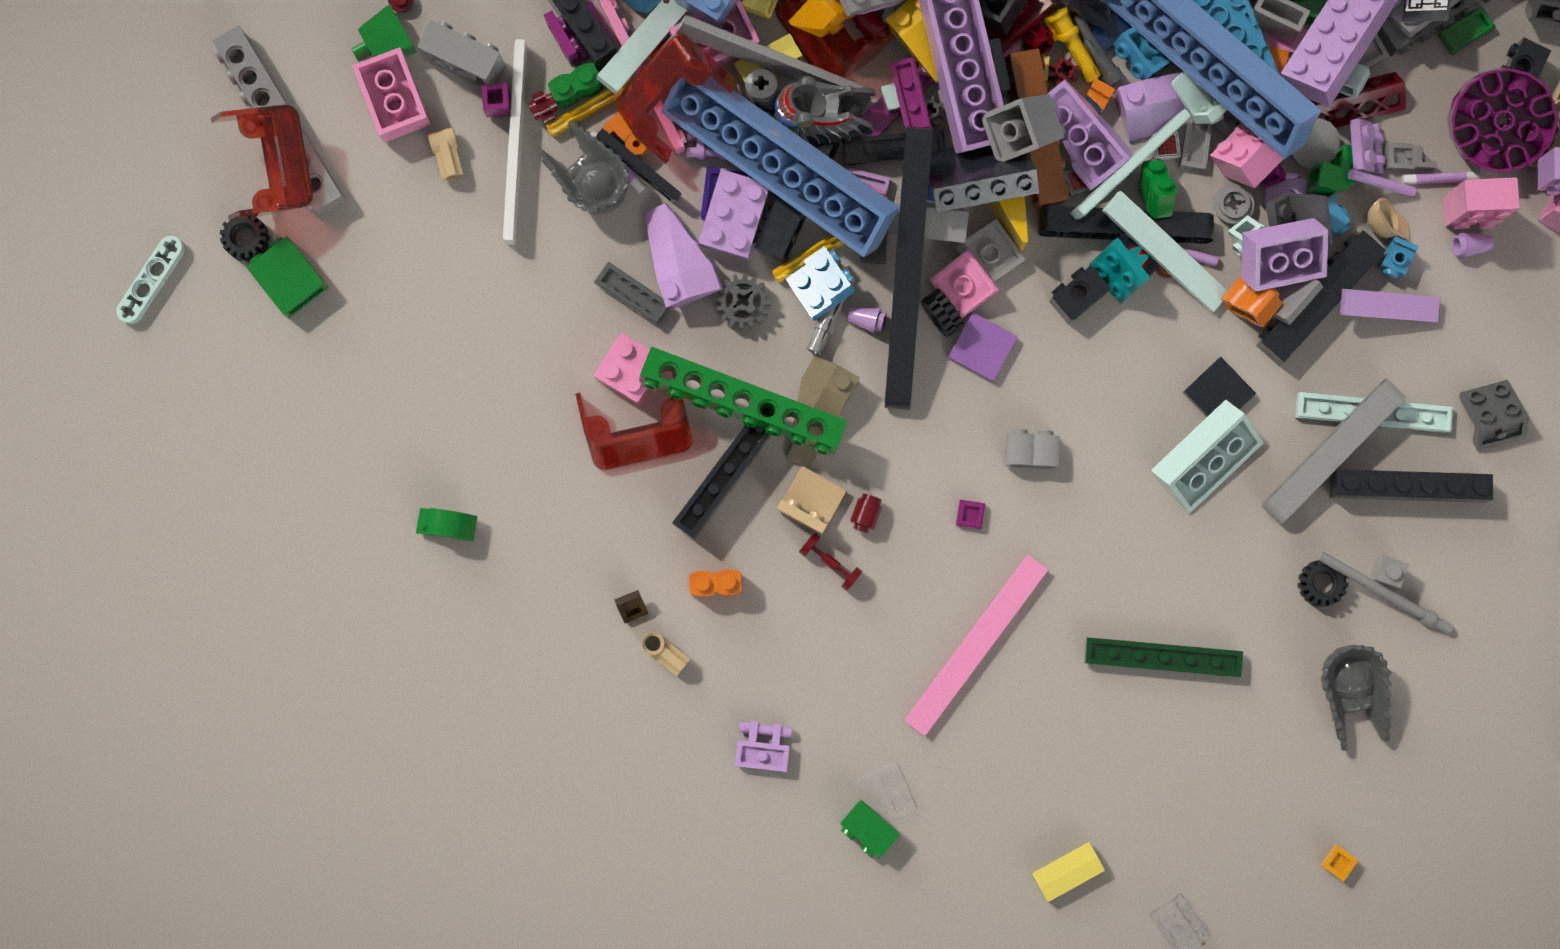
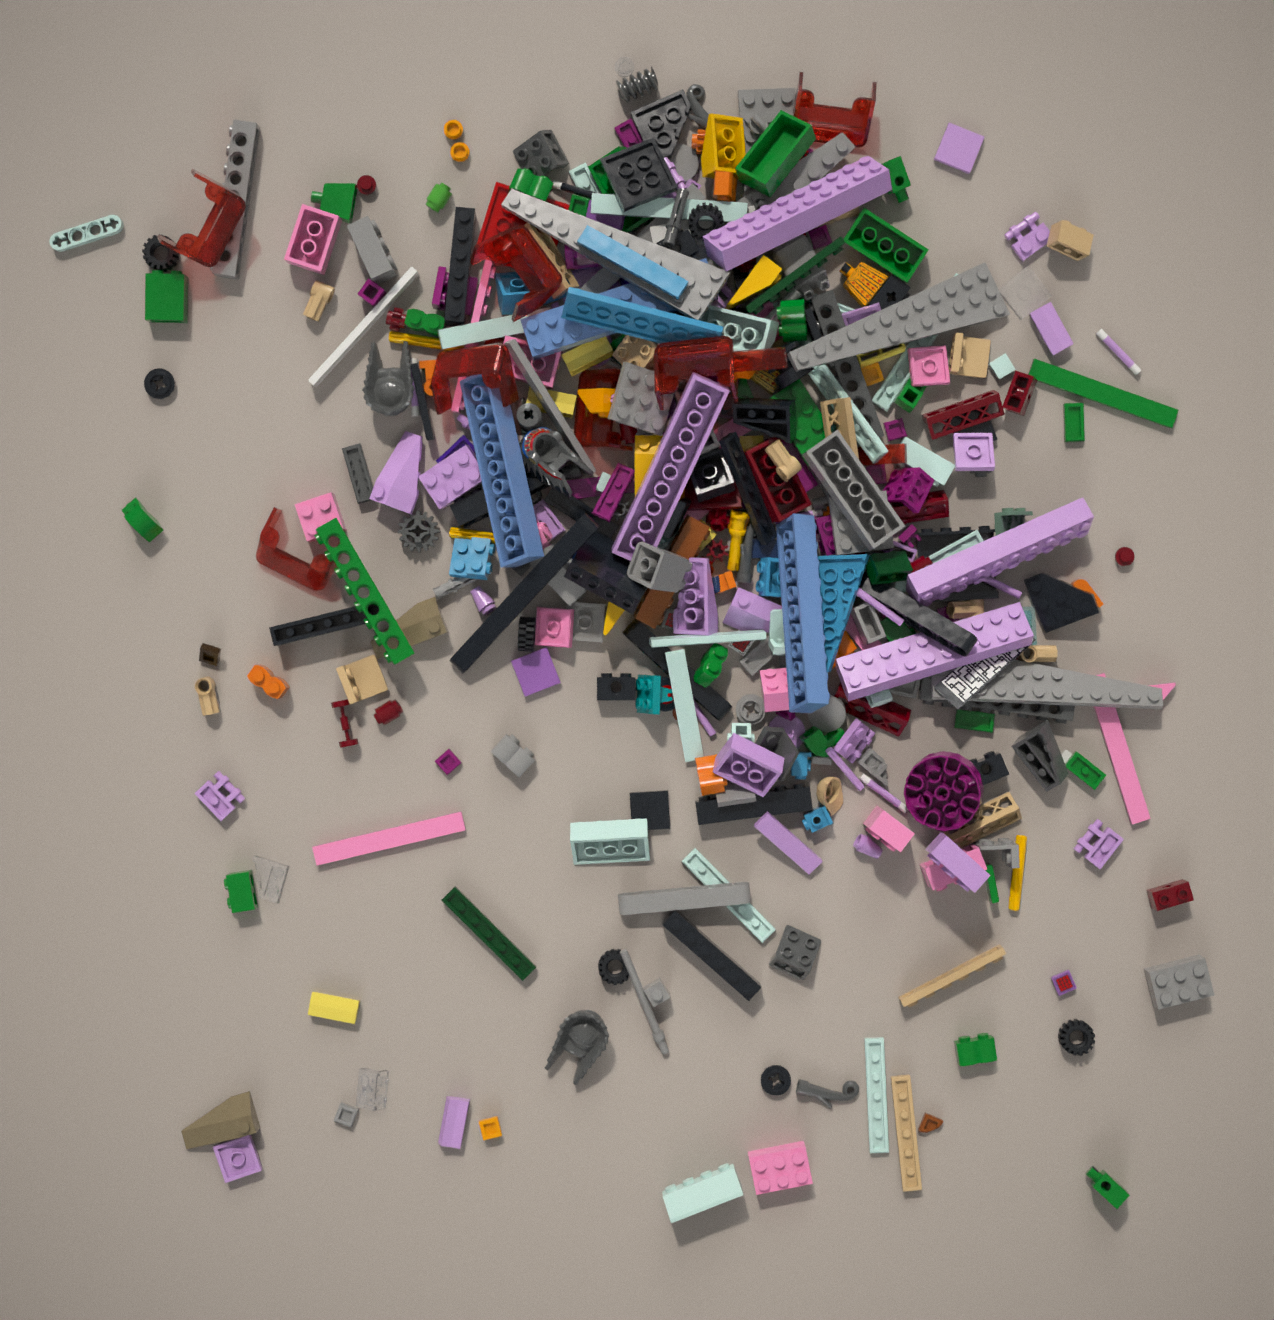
camera: 40 degrees right, 5 degrees up
none -> black gear [144,368,176,399]
none -> lavender piece [438,1096,470,1149]
none -> light grey tile [811,753,832,765]

